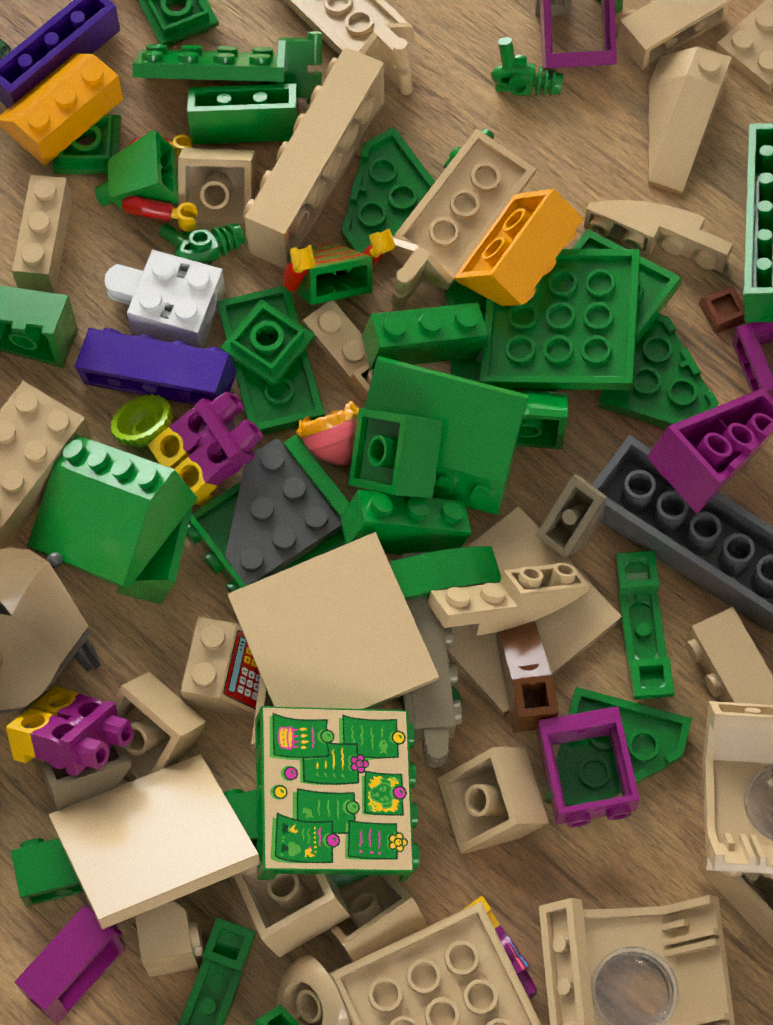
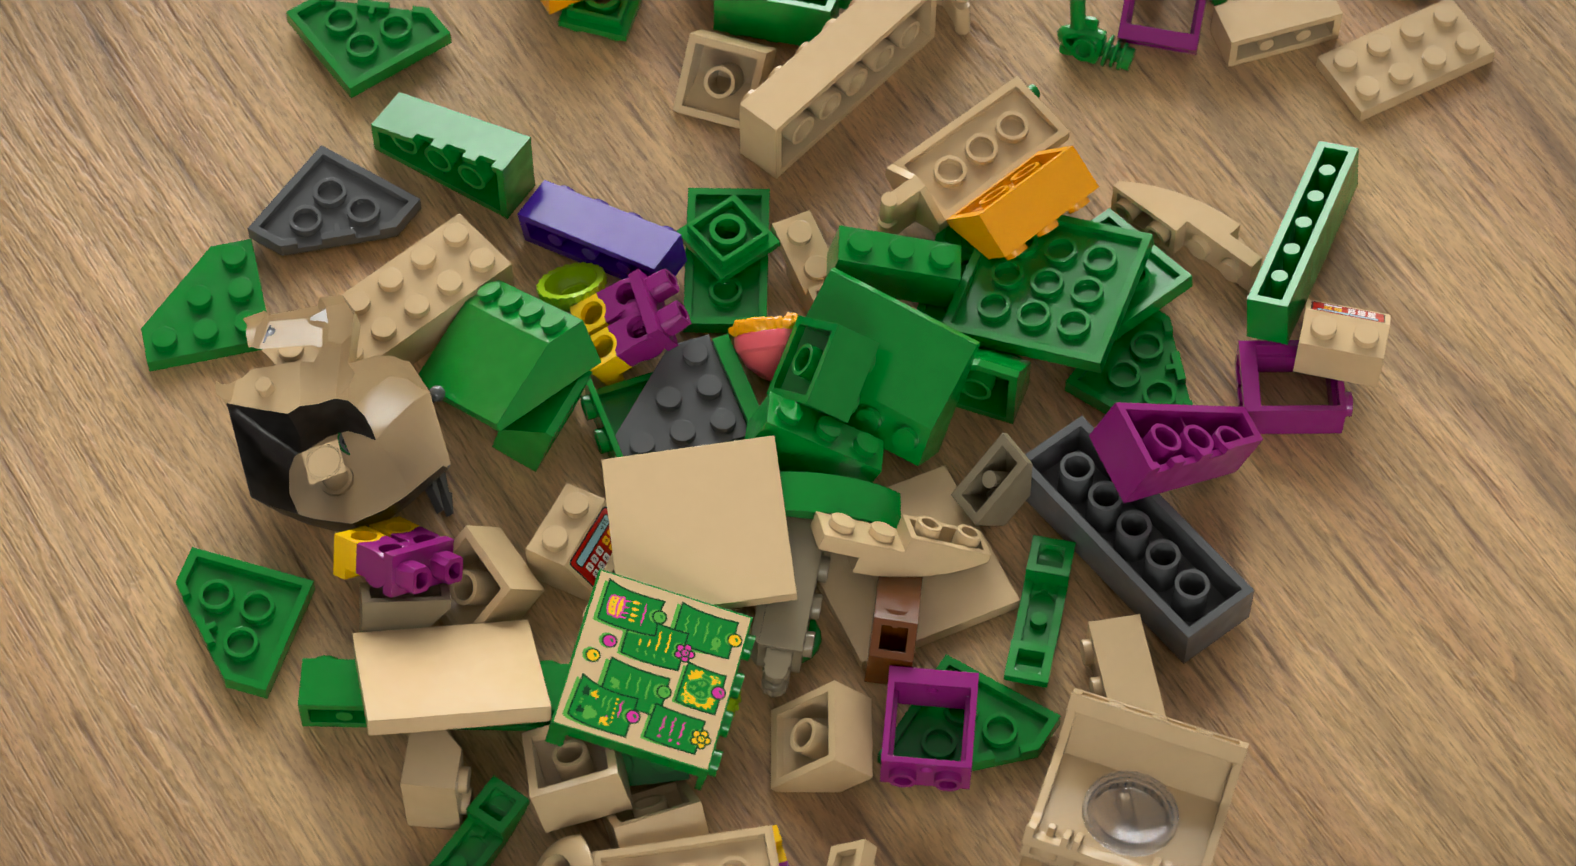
camera: 15 degrees right, 10 degrees down
tan brick [12,175,72,293] -> none
magenta window [14,905,125,1025] -> none
green torso [94,130,198,232] -> none
white brick [104,249,225,348] -> none
green piece [158,223,245,265] -> none
torso [283,229,396,305] -> none
green plate [341,127,435,252] -> none
tan wedge [648,46,732,195] -> none
copper tile [699,285,745,334] -> none

